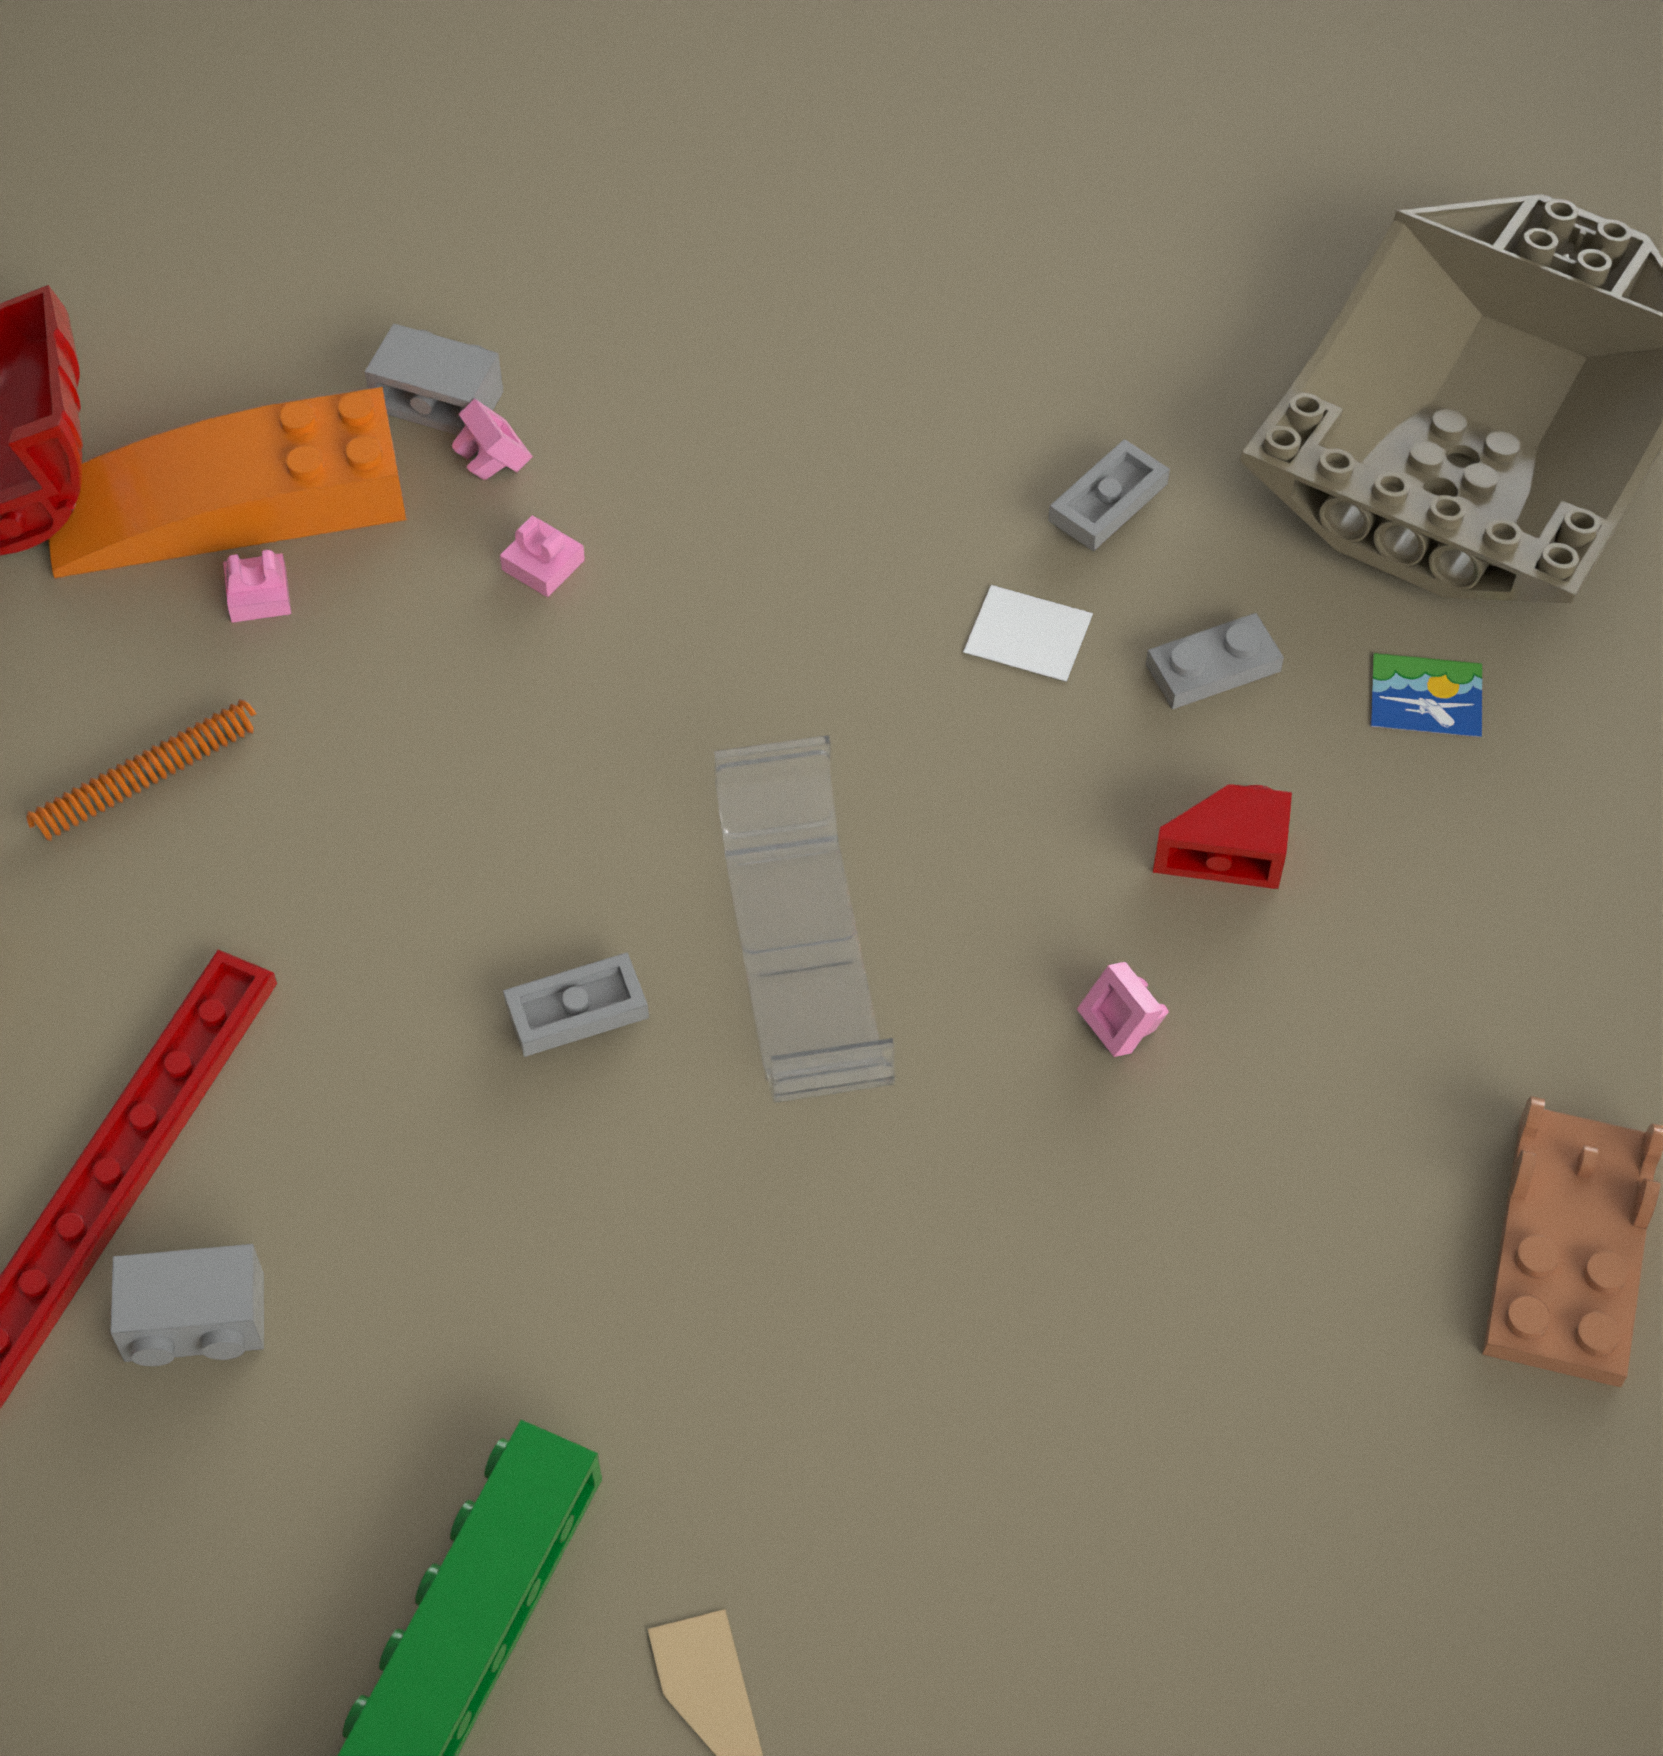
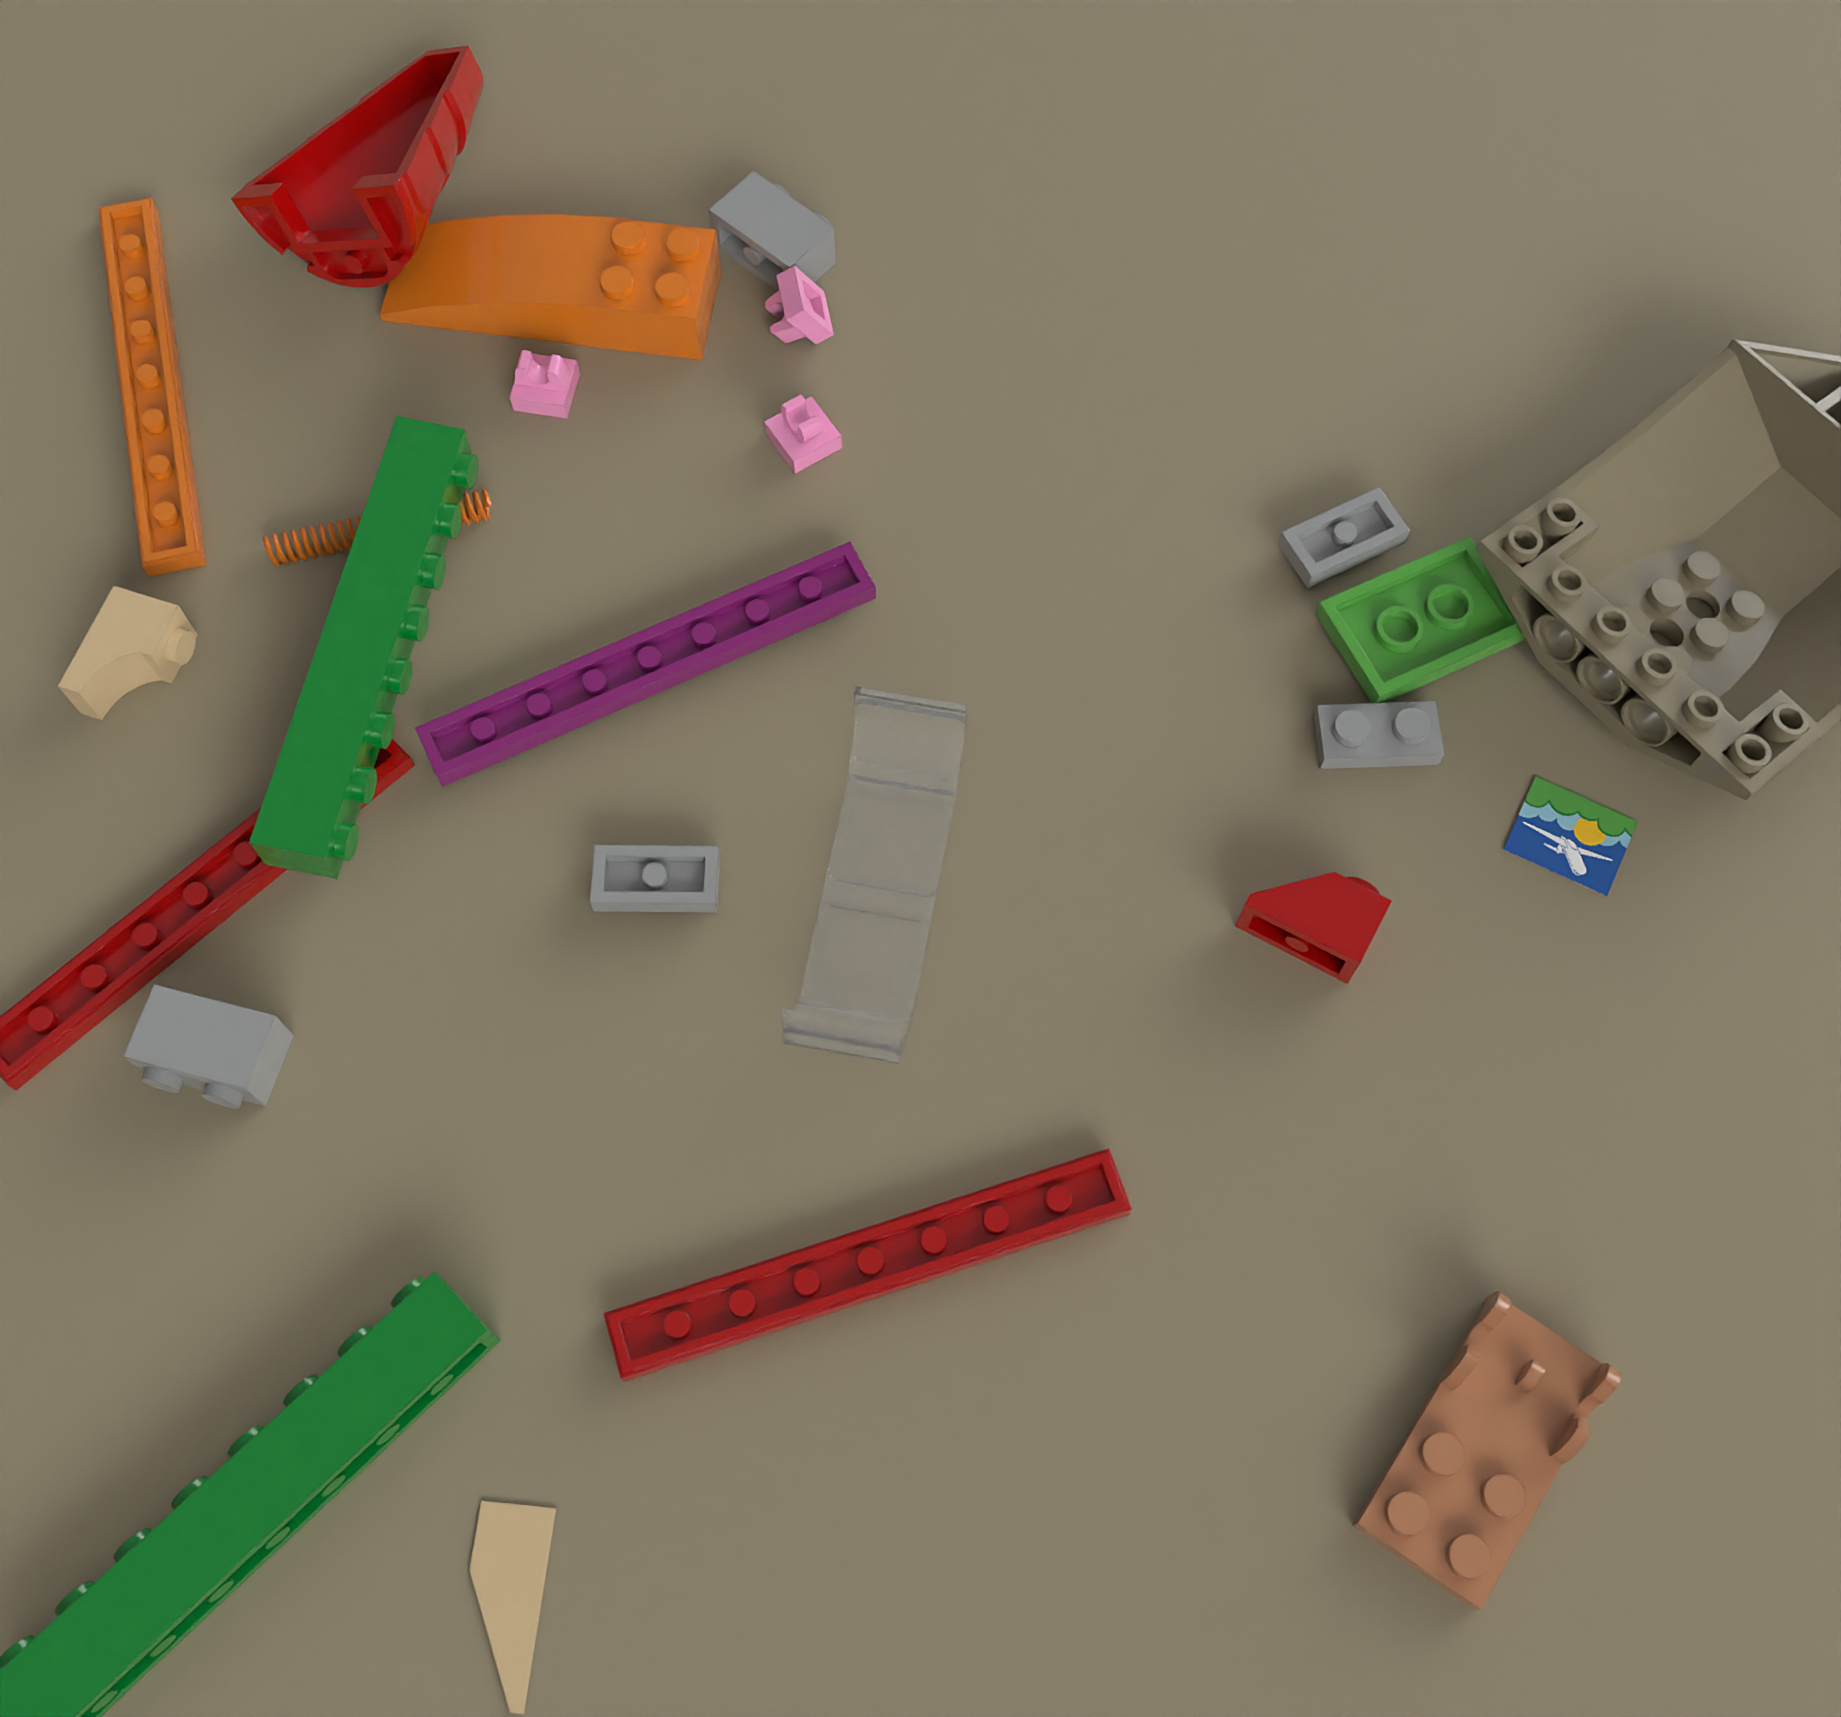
camera: 20 degrees right, 10 degrees up
white sticker [963,585,1093,682] -> none
bright pink tile [1077,962,1169,1057] -> none
none -> green brick [249,416,478,879]
none -> magenta plate [415,542,876,787]
none -> red tile [603,1148,1132,1382]
none -> bright green plate [1315,537,1526,703]

